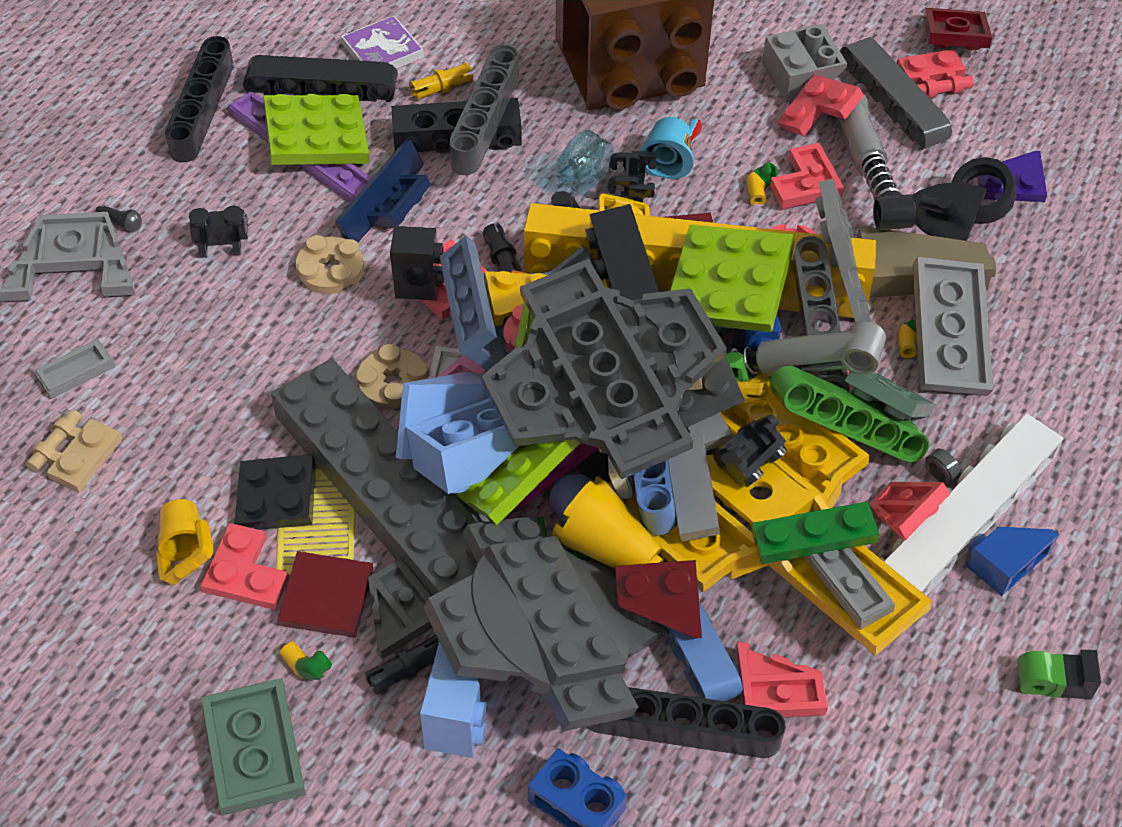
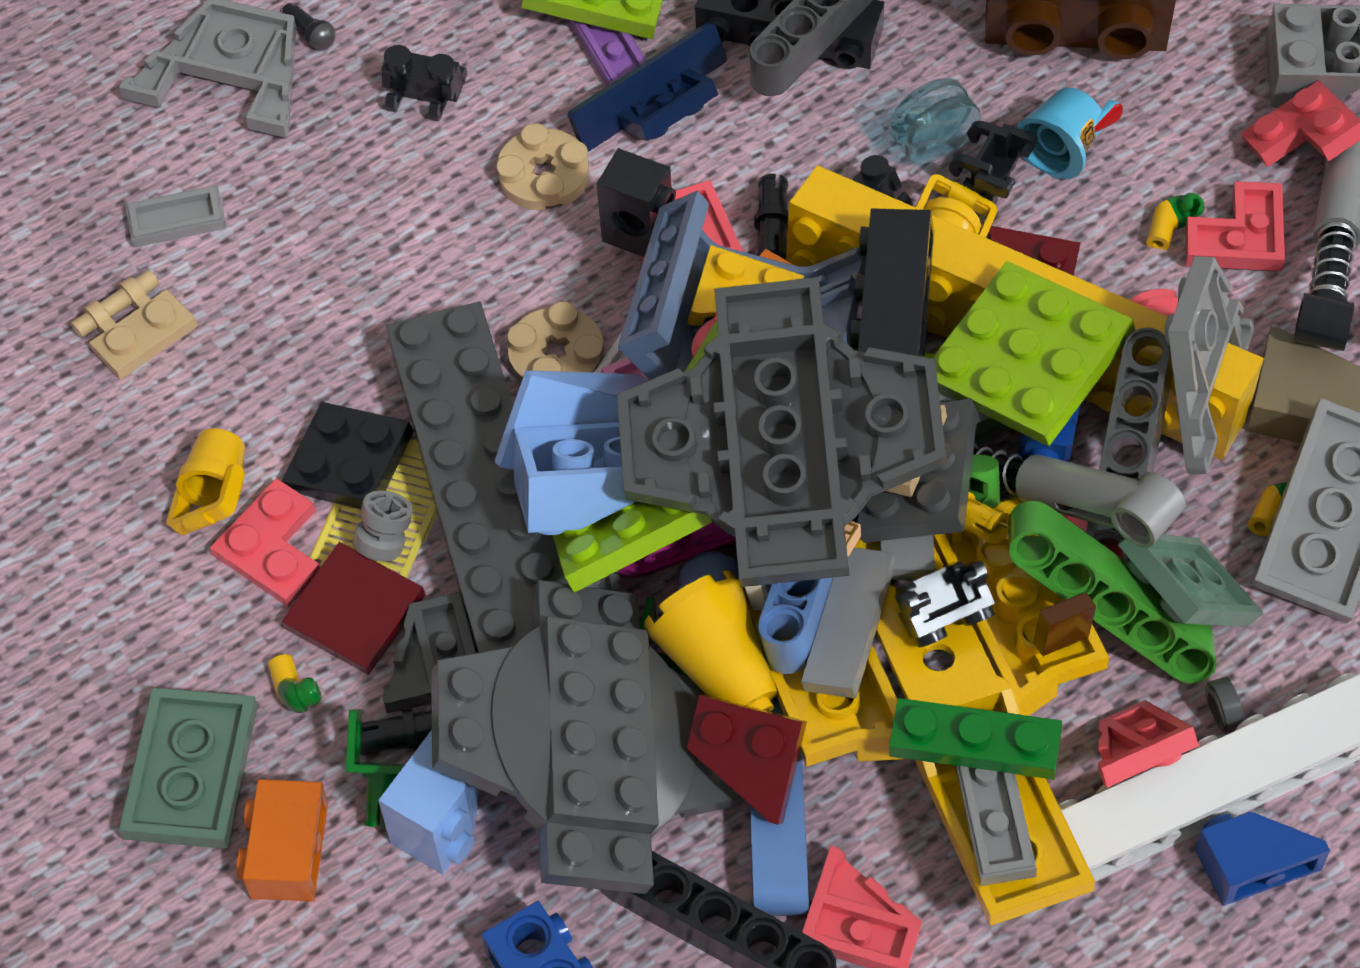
camera: 25 degrees right, 5 degrees up
none -> orange brick [237,779,328,902]
none -> green bracket [346,709,405,827]
none -> light grey wheel [353,490,413,562]
none -> reddish brown tile [1033,593,1096,656]

